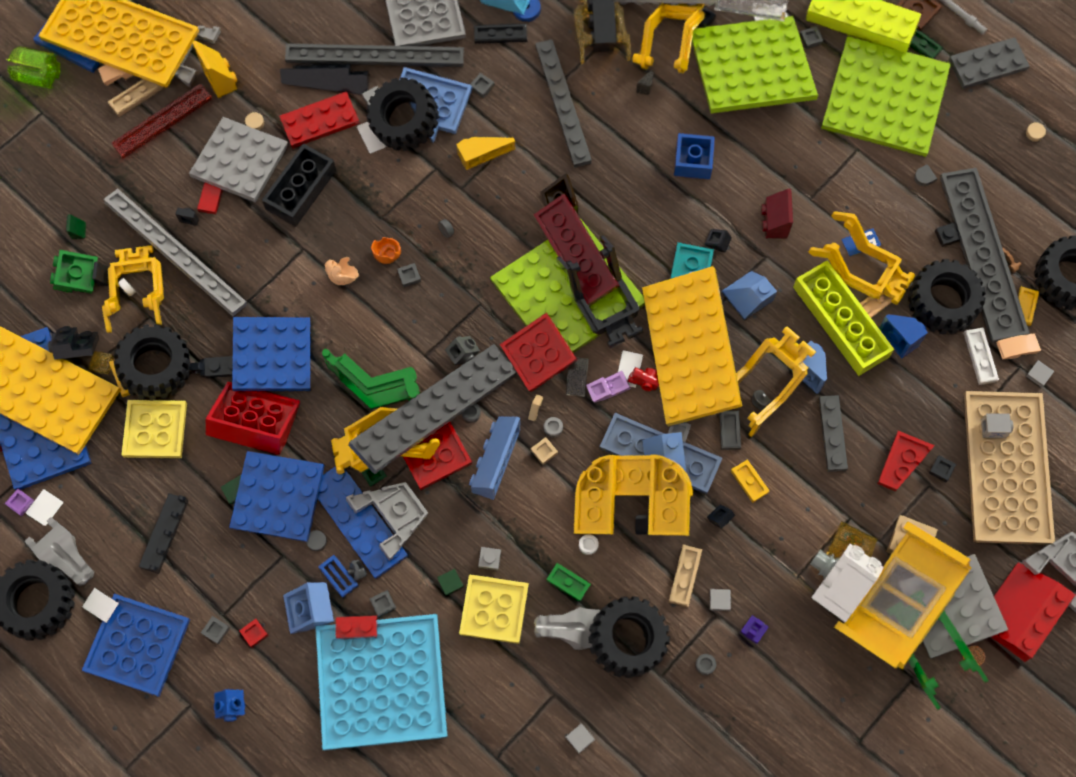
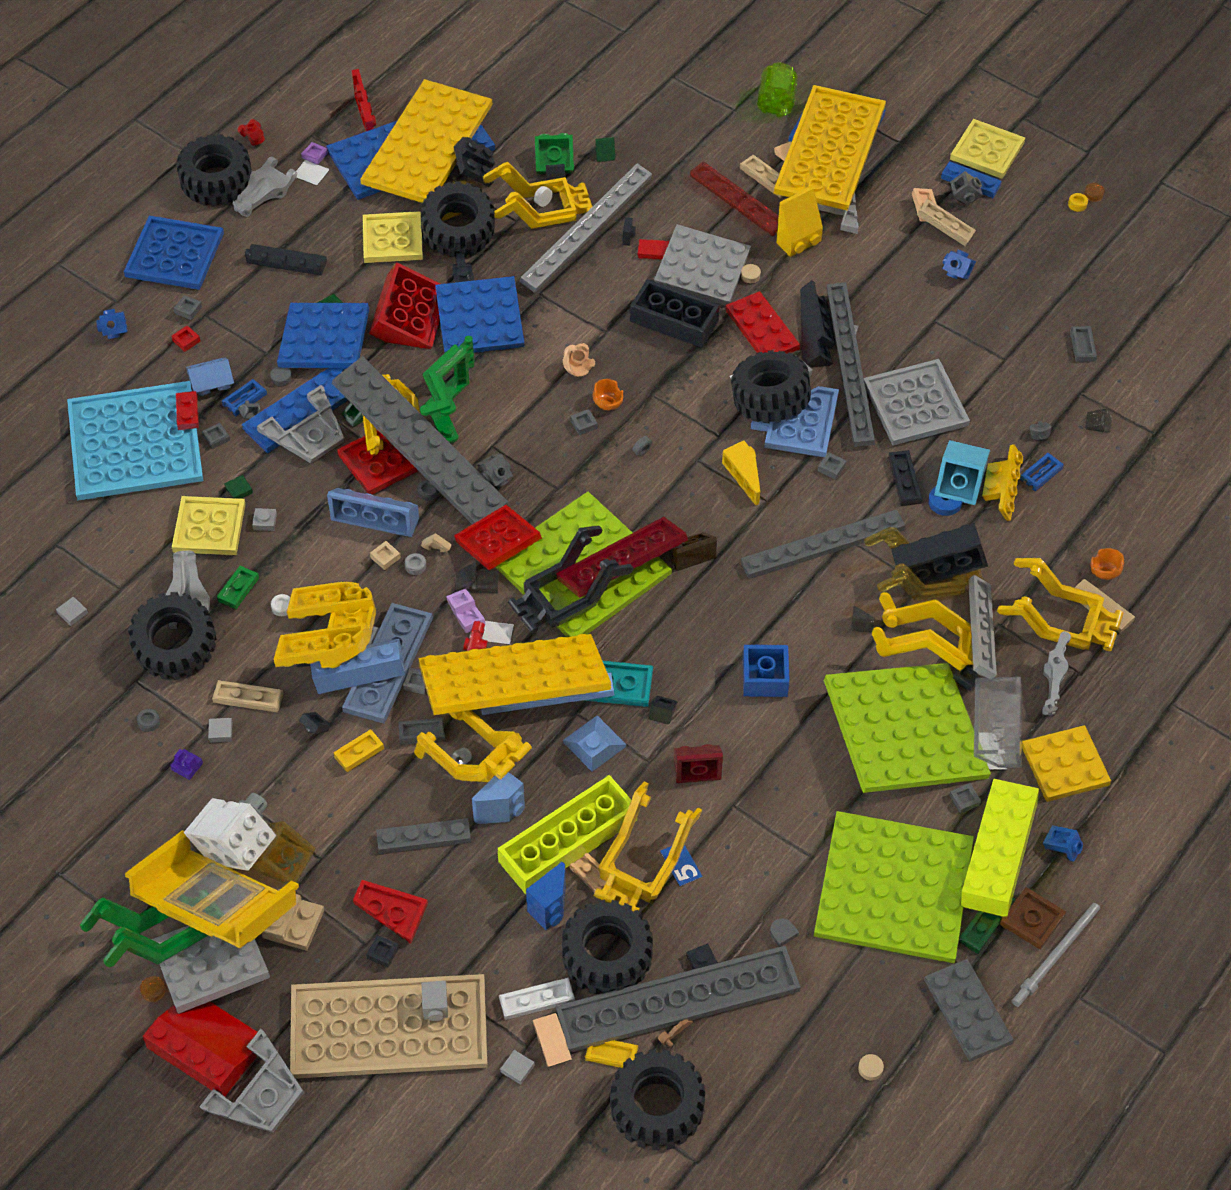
camera: 85 degrees right, 15 degrees down
white sticker [82,588,119,623] -> none

